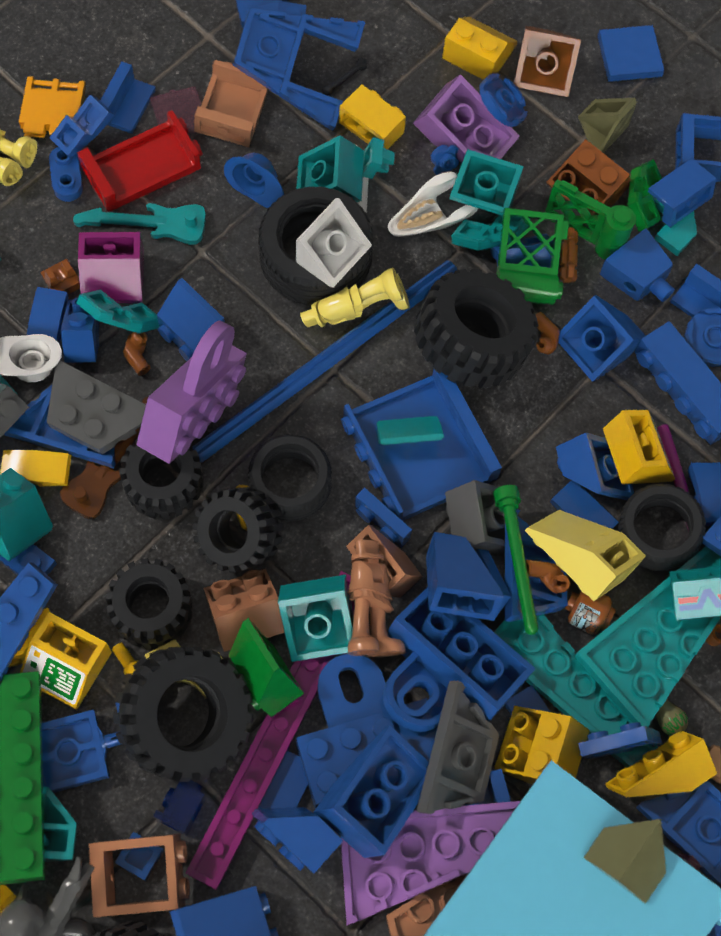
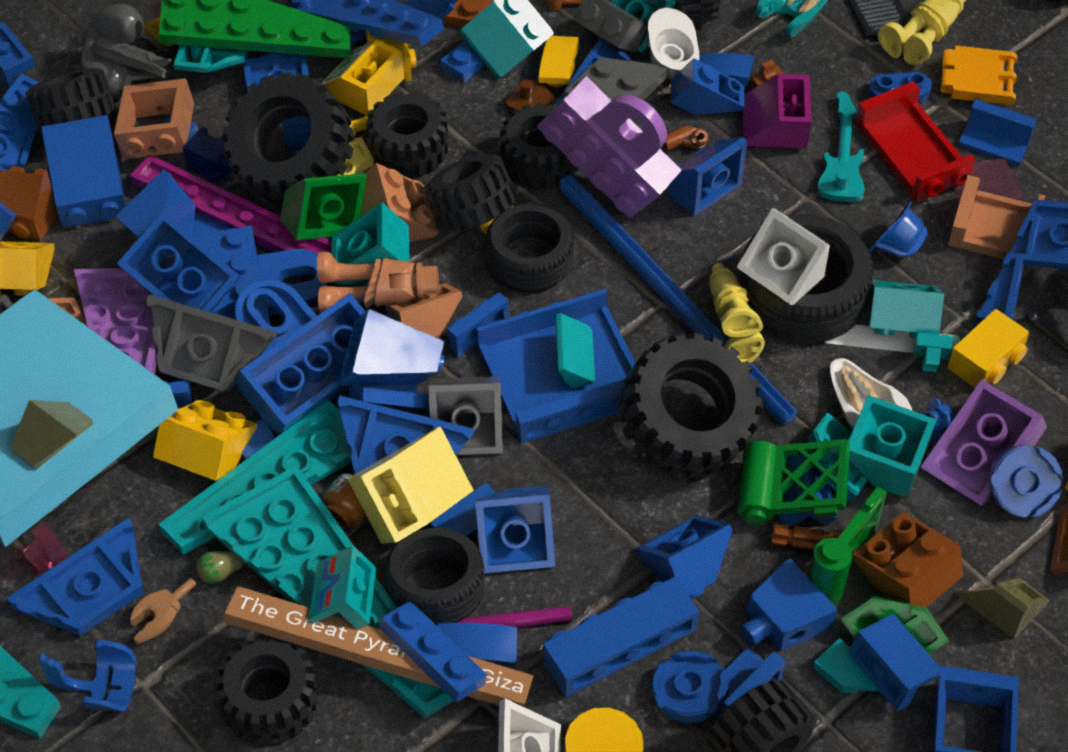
camera: 100 degrees right, 15 degrees down
blue slope [50,94,115,157] -> none
teal tile [76,290,159,334] -> none
green piece [493,485,538,635] -> none
dark orange arm [526,560,570,593] -> none
dark orange arm [536,312,560,355] -> none
blue wing [578,722,663,759] -> none
yellow slope [603,410,675,484] -> none
yellow slope [605,731,717,798] -> none

